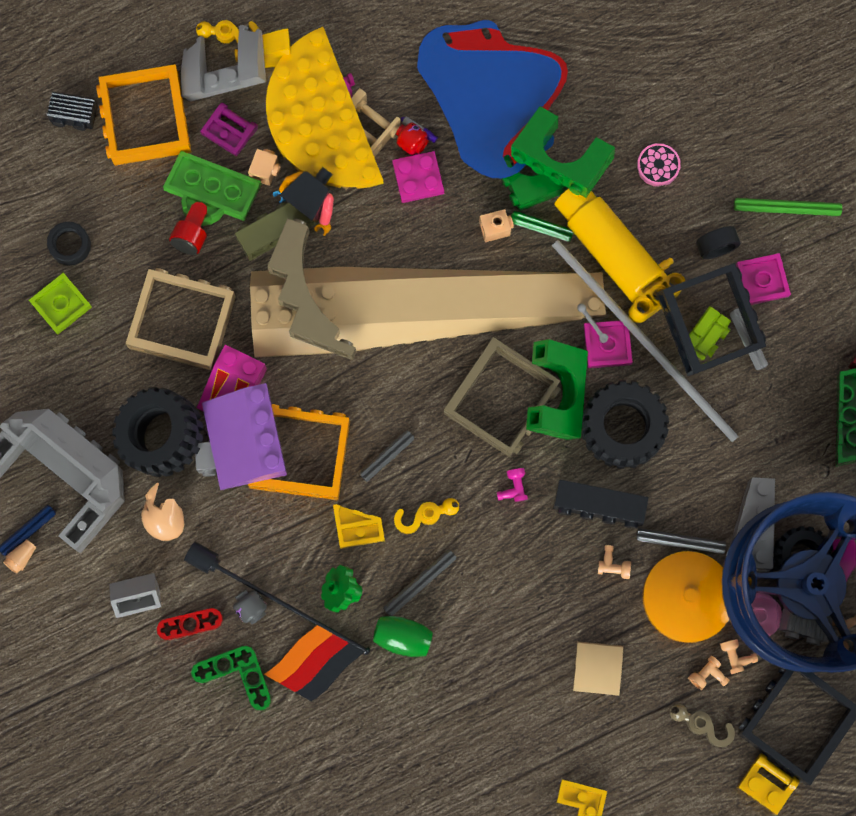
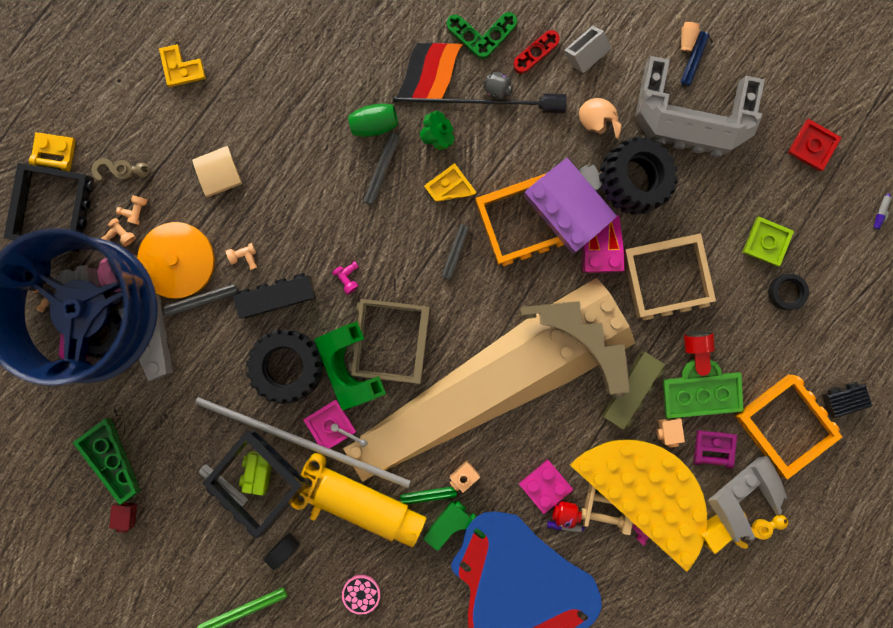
camera: 155 degrees right, 10 degrees up
black torso [273,166,334,236] -> none
yellow piece [394,498,459,534] -> none
green arch [511,106,615,198] -> none
dark pink plate [736,253,791,305] -> none

